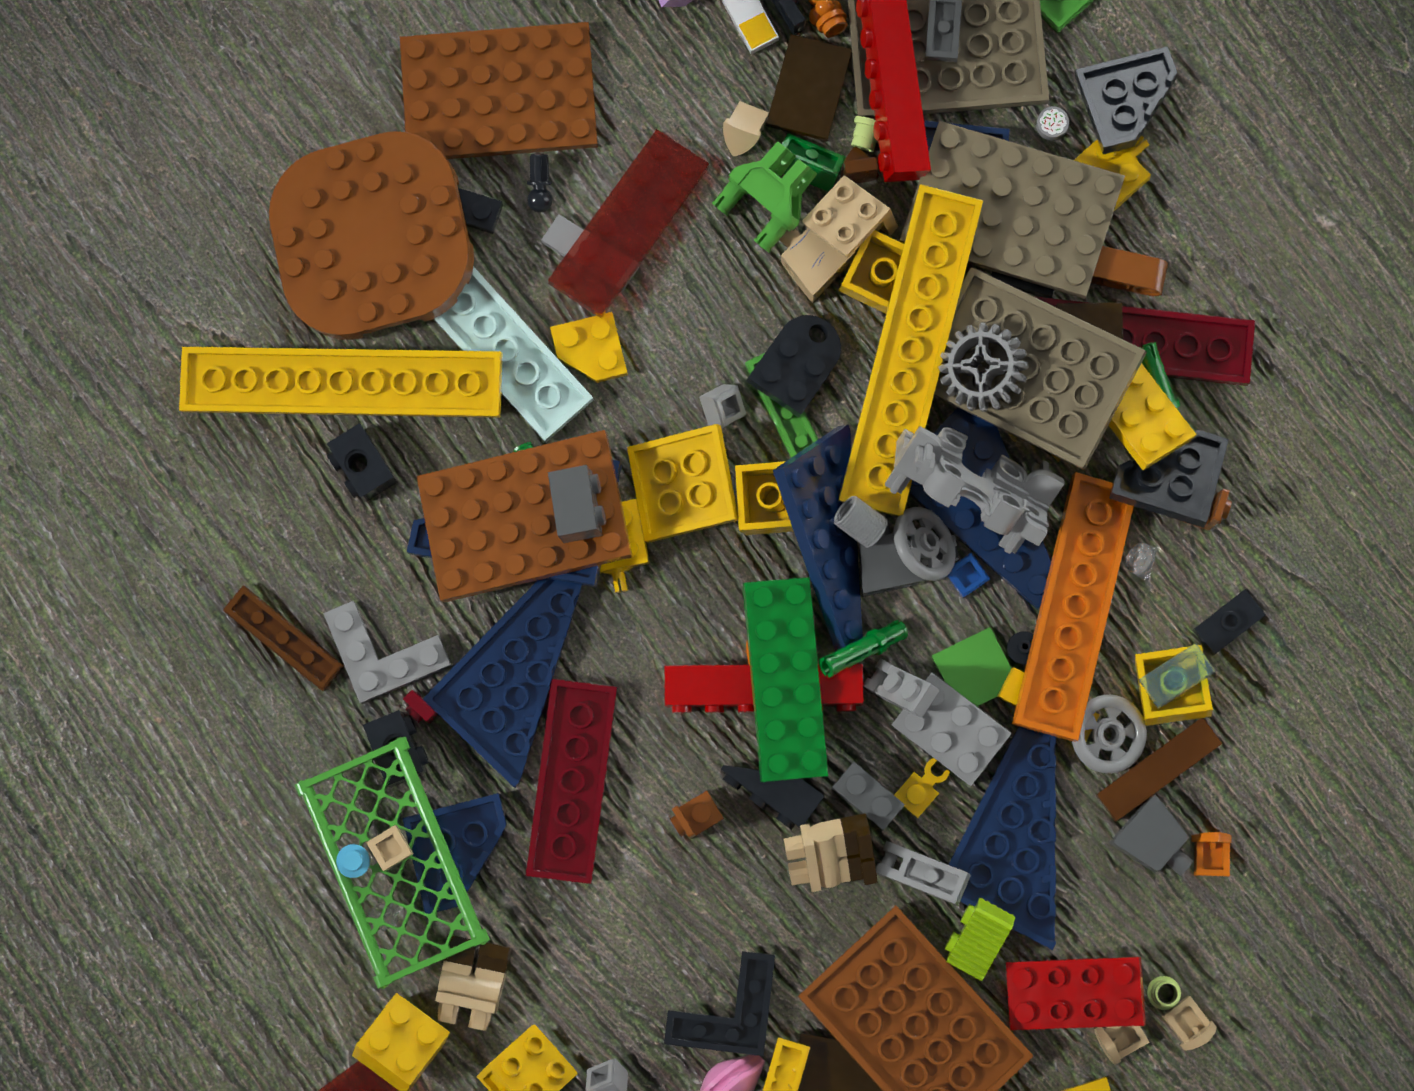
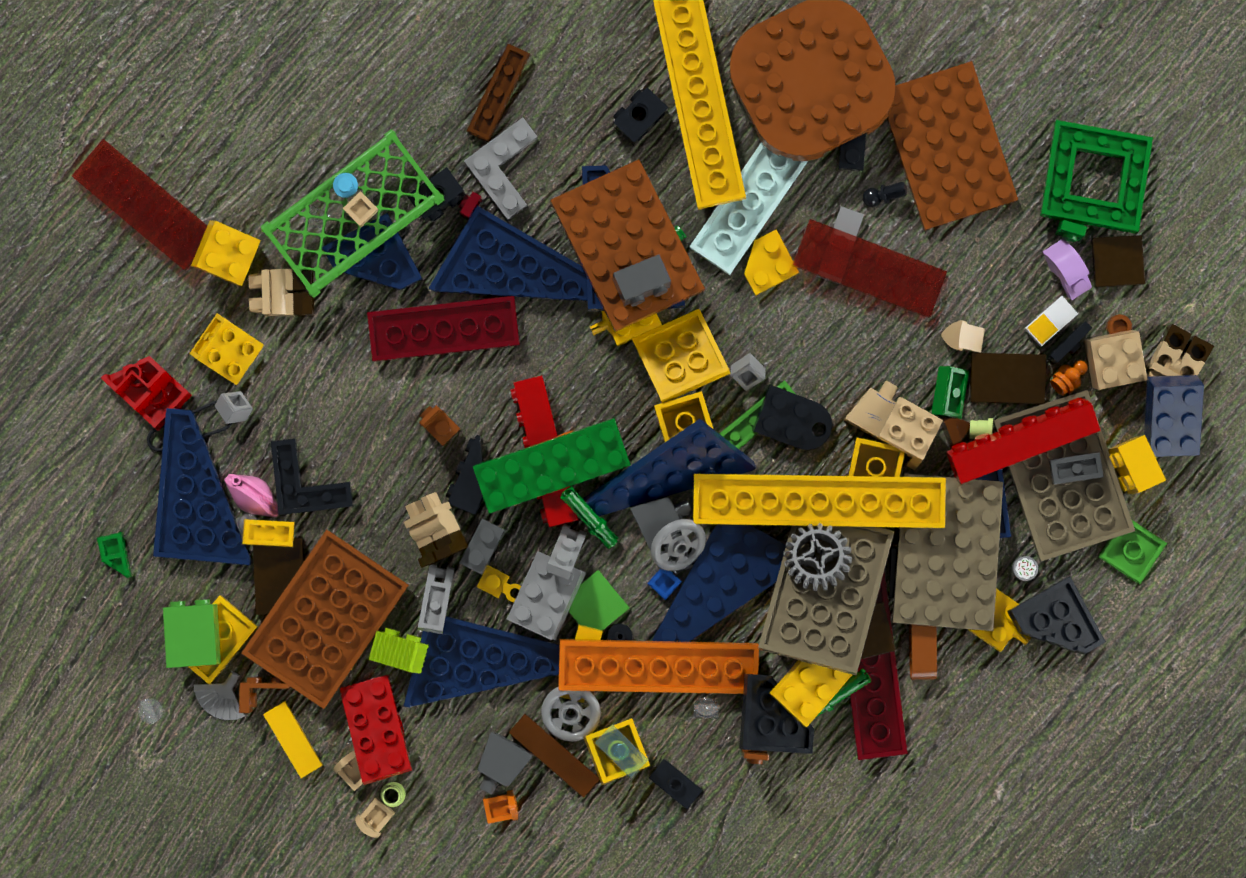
camera: 70 degrees right, 5 degrees up
bright green connector [712,141,817,253] -> none
light grey piece [834,496,888,548] -> none
light grey gear [885,426,1064,554] -> none

